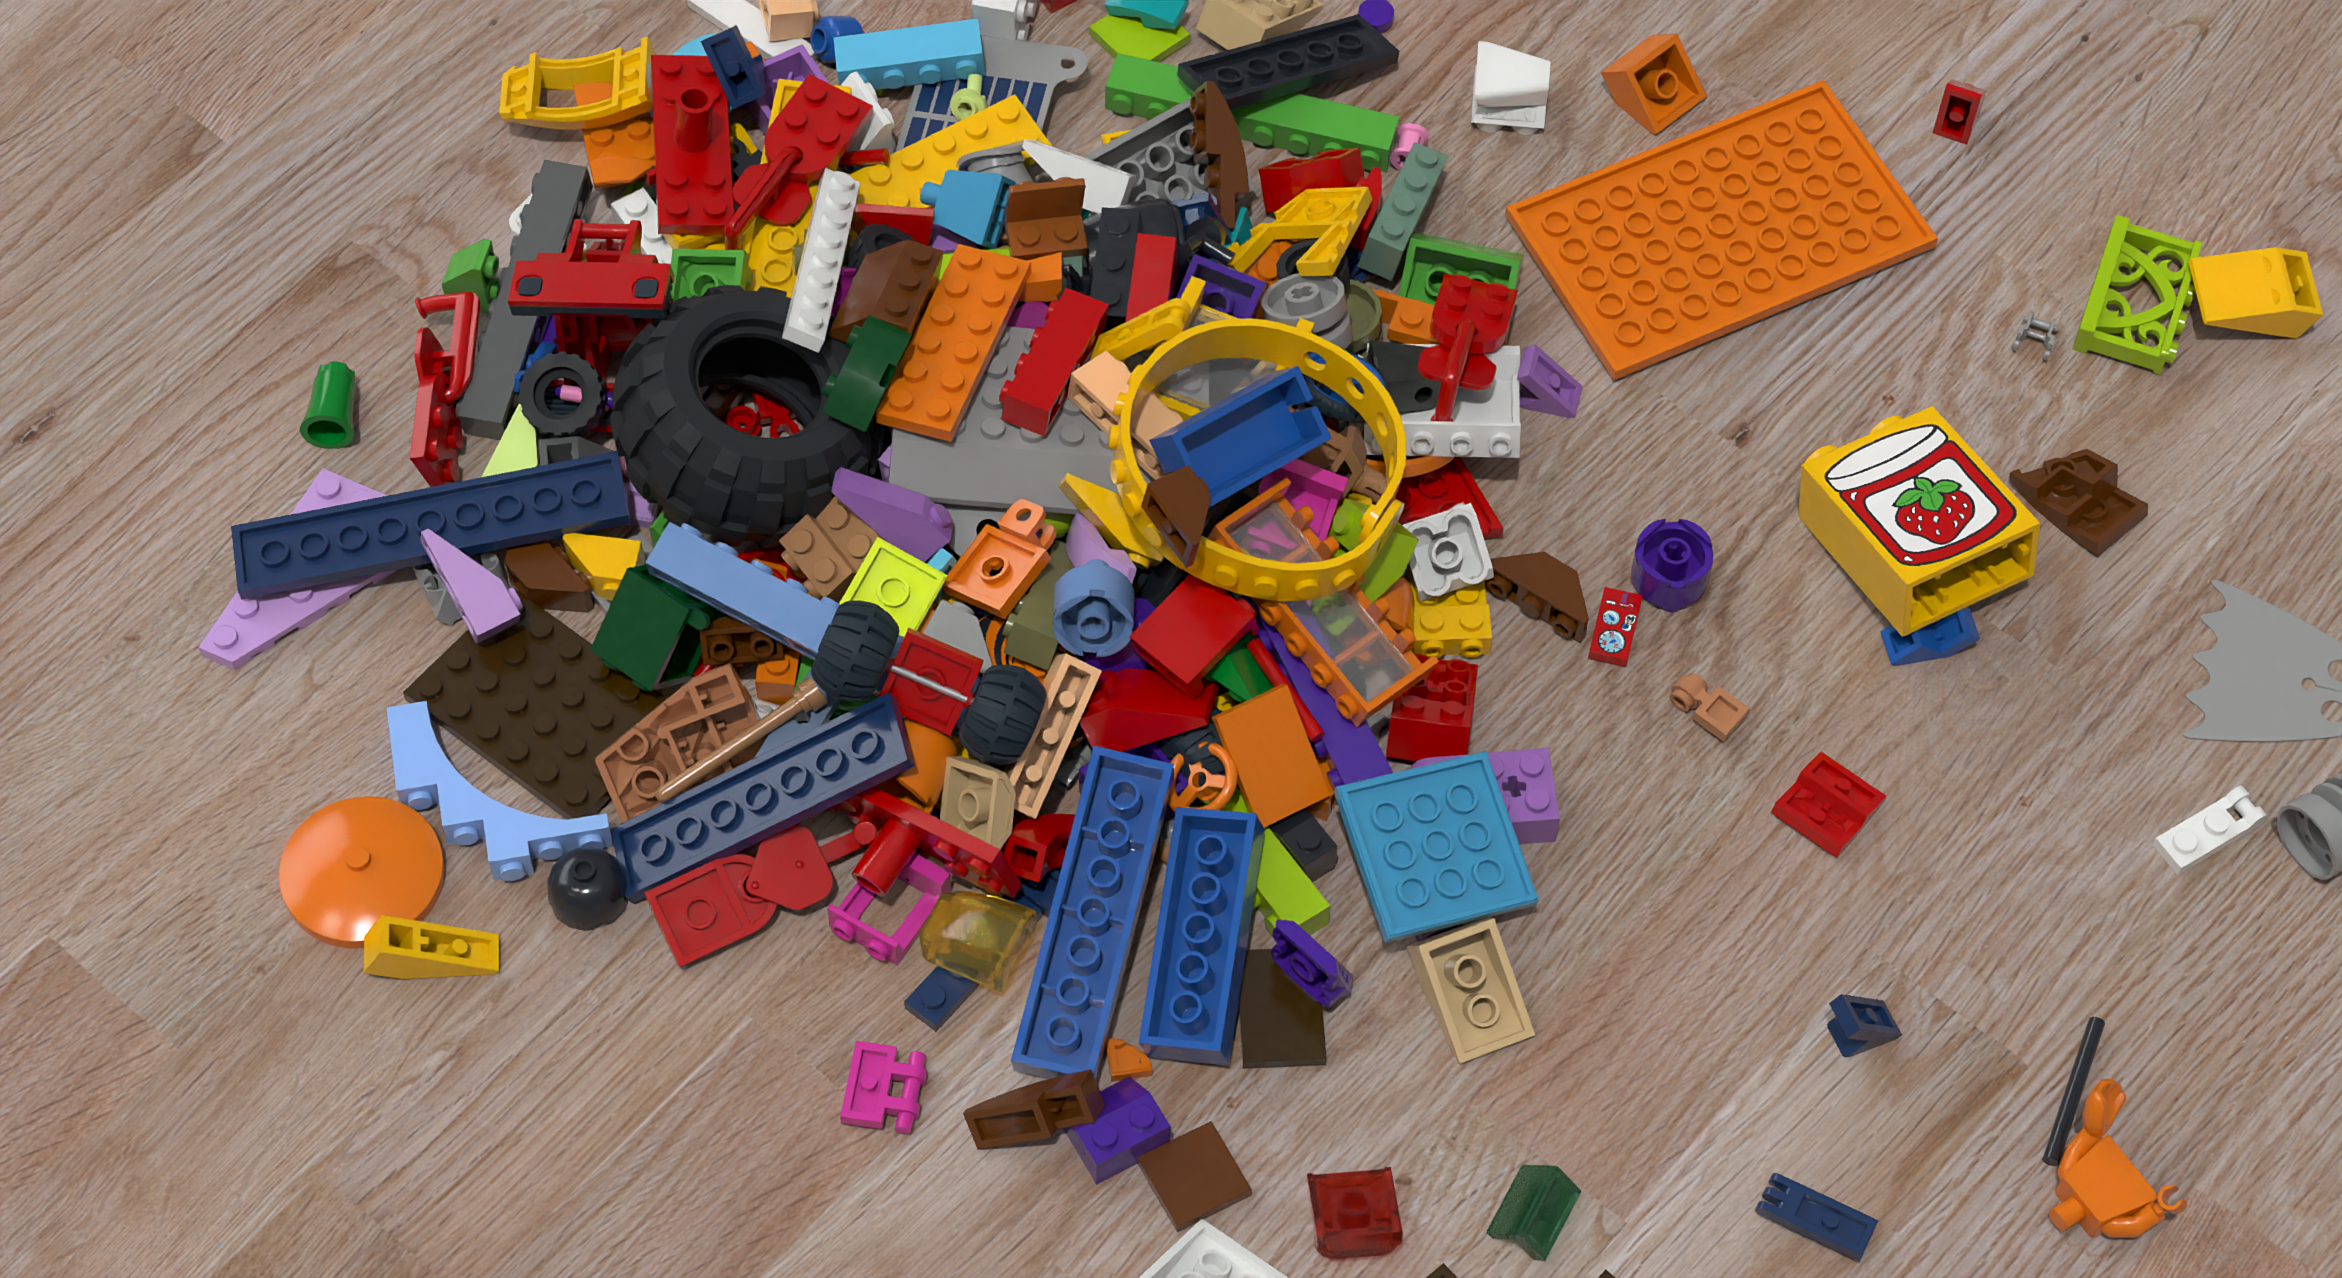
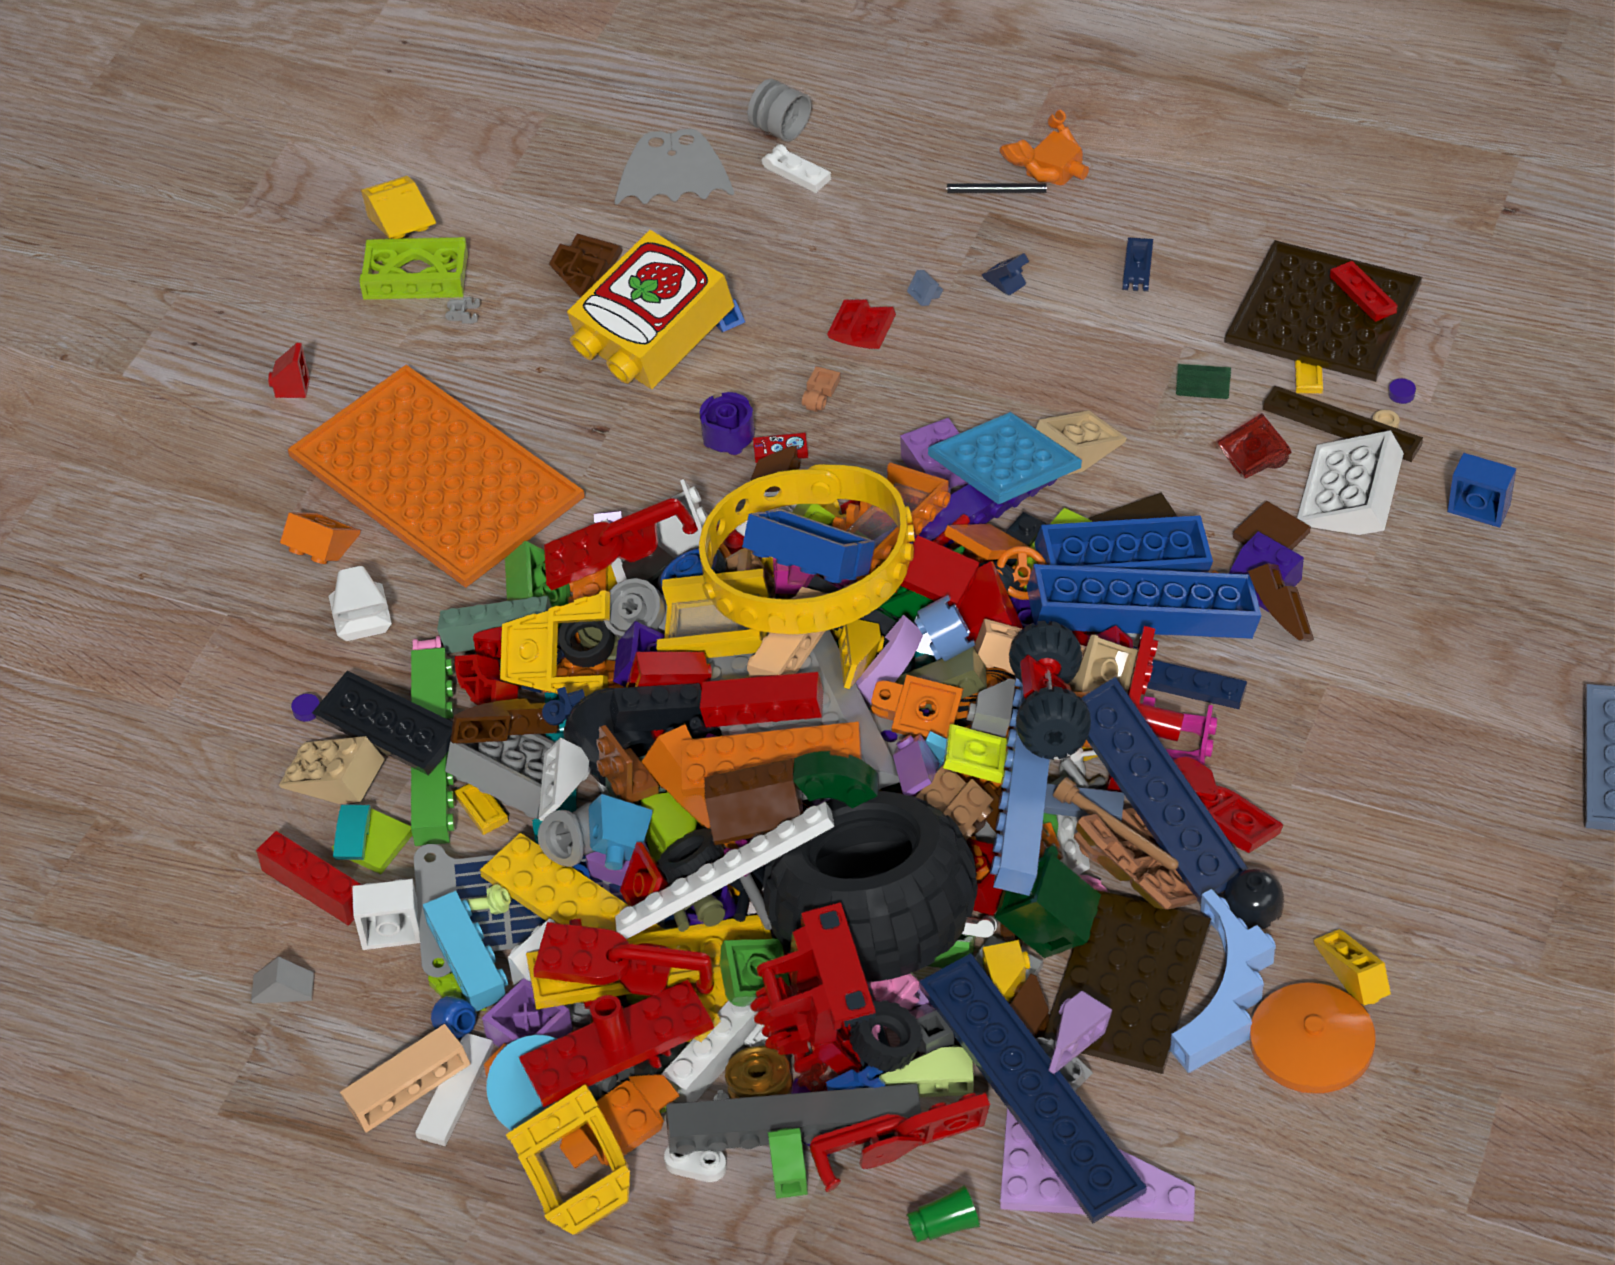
camera: 105 degrees left, 10 degrees down
dark blue slope [700,25,766,109] -> none
dark pink plate [840,1041,927,1134] -> none
clear yellow slope [919,891,1037,993] -> none
yellow plate [1090,298,1191,363] -> none
reddish brown slope [1141,465,1211,568] -> none
black piece [1177,216,1236,266] -> none
dark purple slope [1271,919,1353,1007] -> none
none -> sand blue tile [907,270,943,306]

